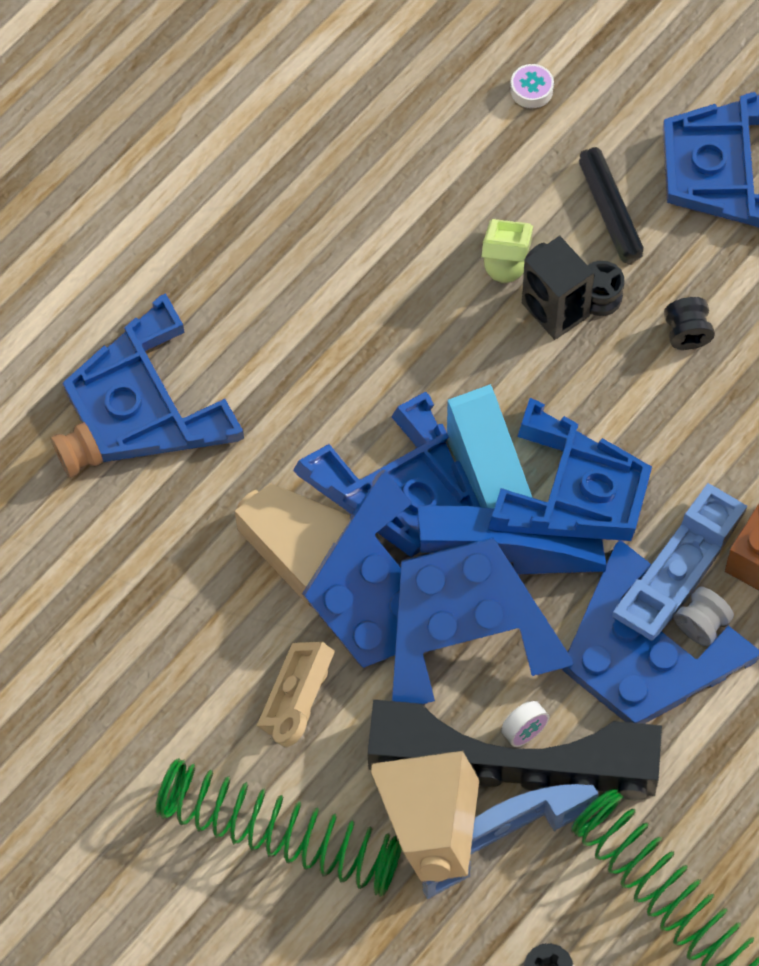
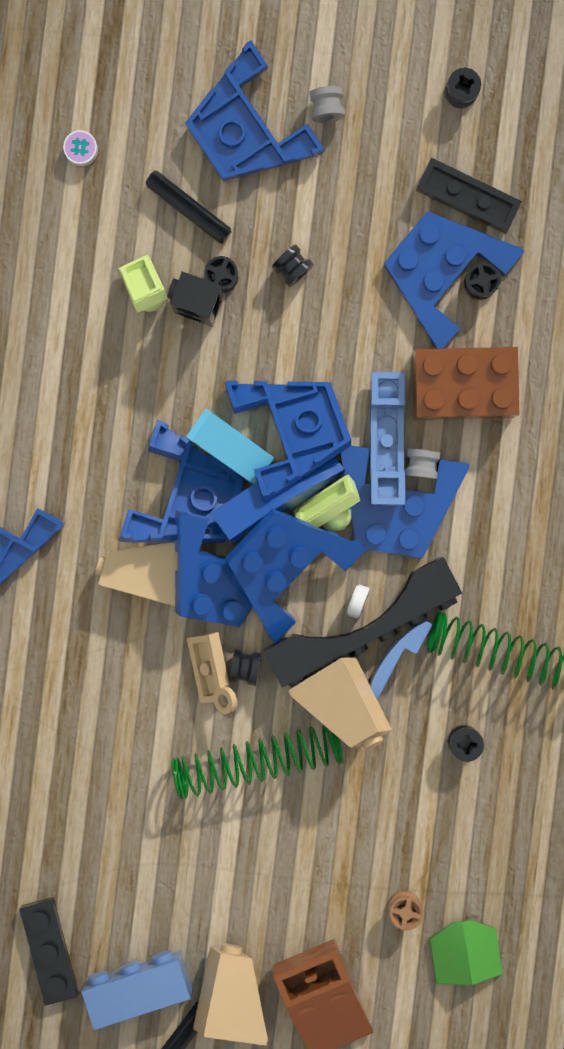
camera: 35 degrees left, 25 degrees up
none -> black wheel [229,649,261,686]
none -> yellowish green tile [293,475,360,532]

